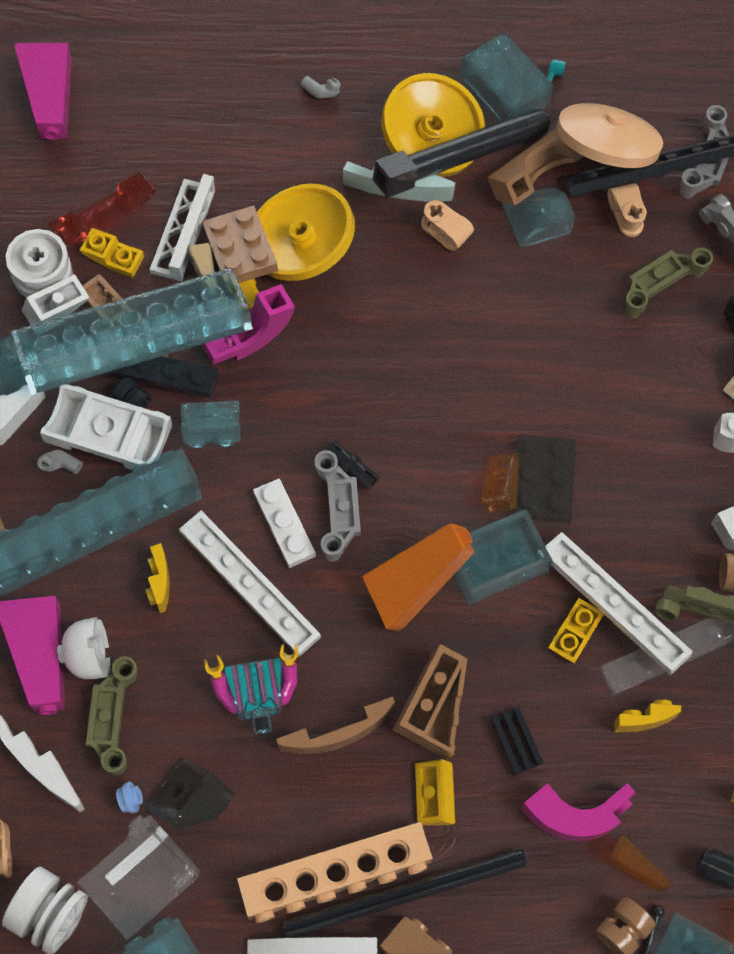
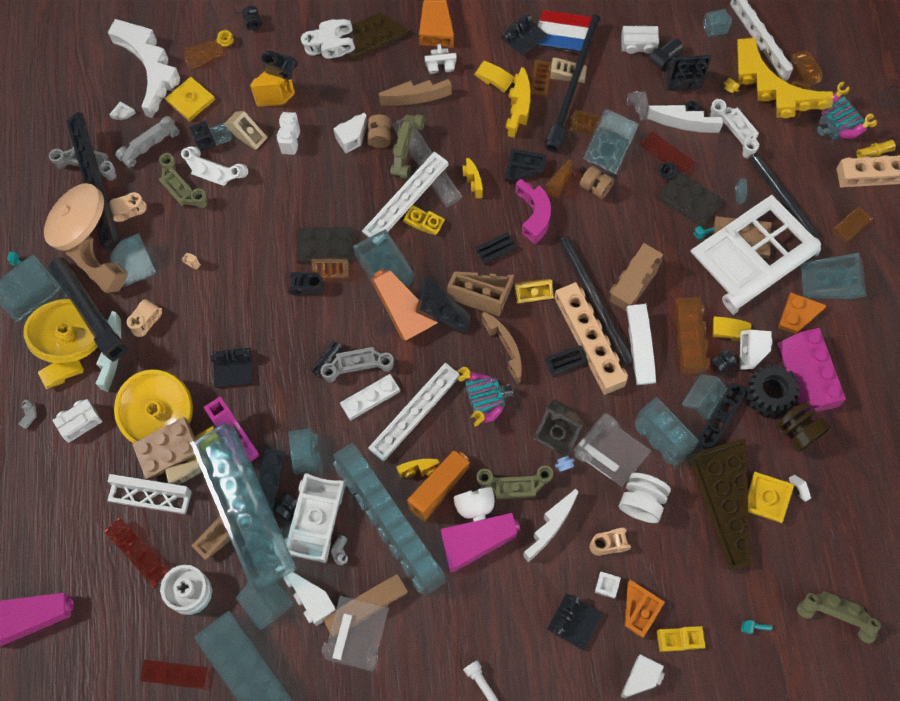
camera: 90 degrees left, 0 degrees up
white slope [22,274,90,334] -> none
yellow slope [80,228,145,279] -> none
none -> yellow slope [38,360,83,389]
none -> white brick [52,399,103,443]
none -> white plate [181,146,248,186]
none -> light nougat tile [182,253,200,270]
none -> black hinge [211,347,253,388]
none -> black piece [288,272,325,296]
none -> orange slope [407,451,470,522]
none -> black wing [416,277,471,334]
none -> black wing [505,149,547,182]
none -> black tile [544,345,588,377]

